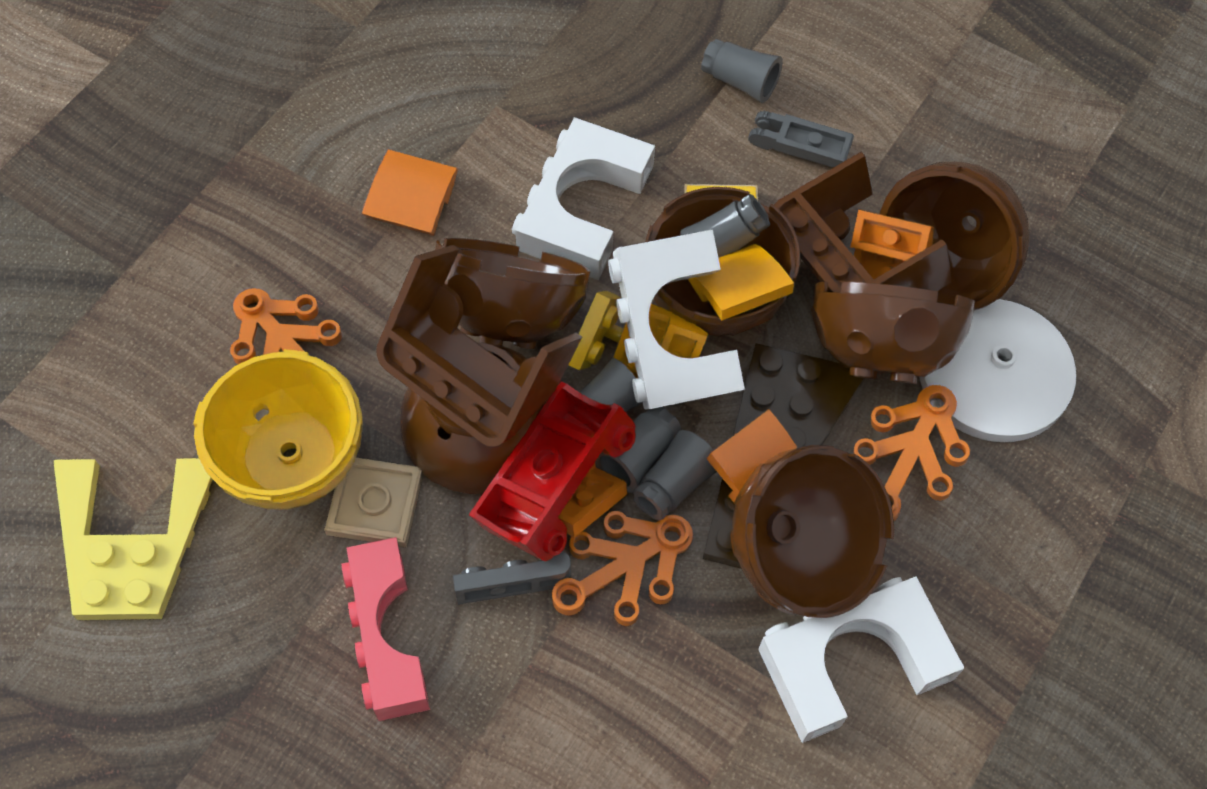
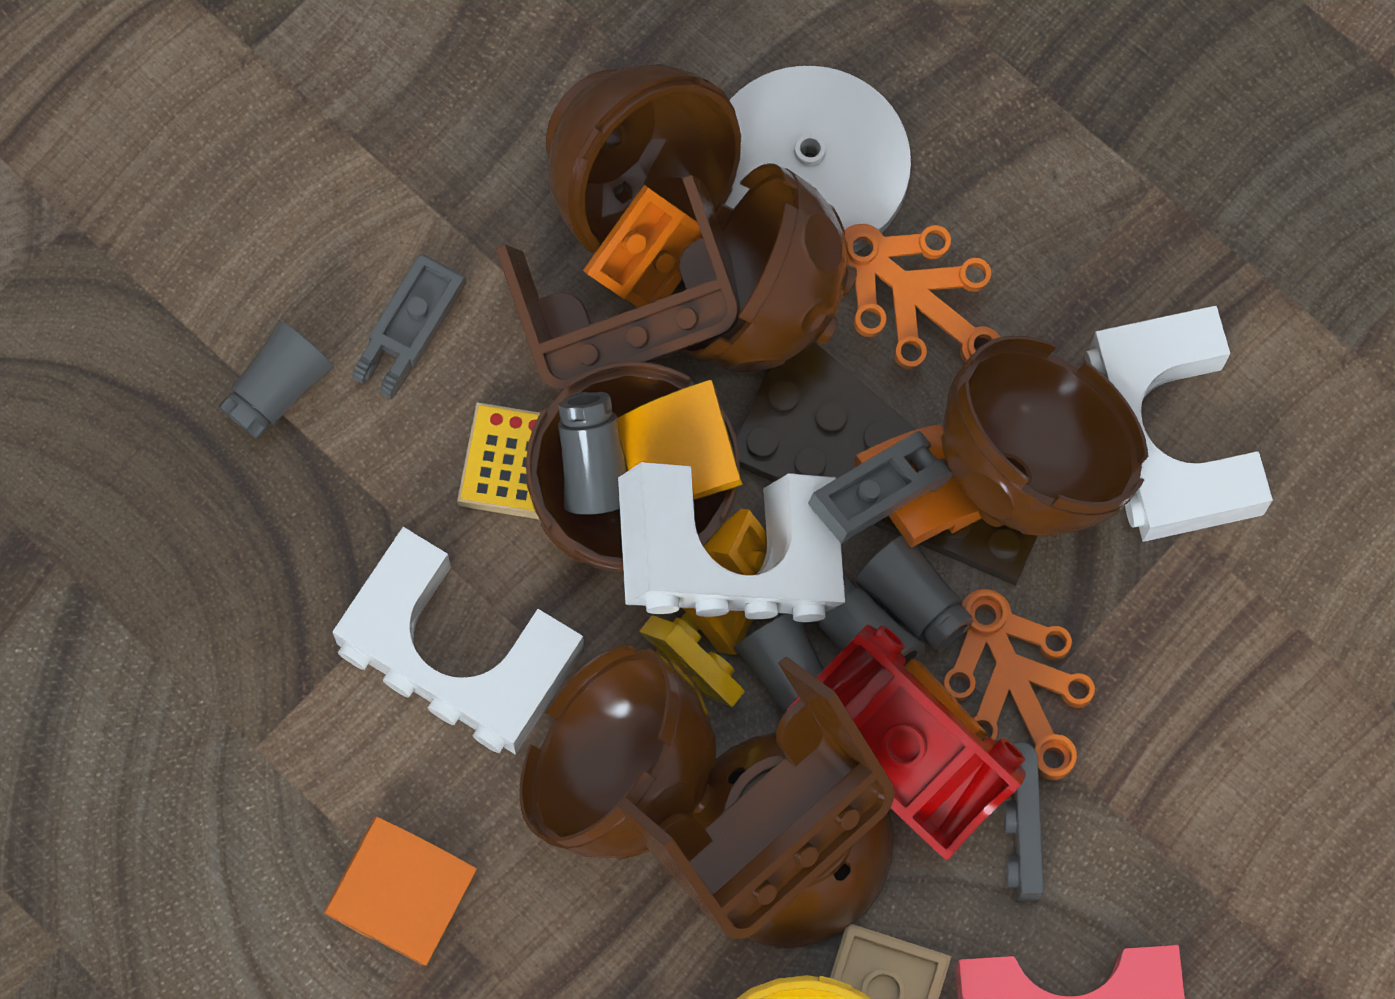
camera: 80 degrees left, 10 degrees up
none -> dark grey plate [808,431,953,544]

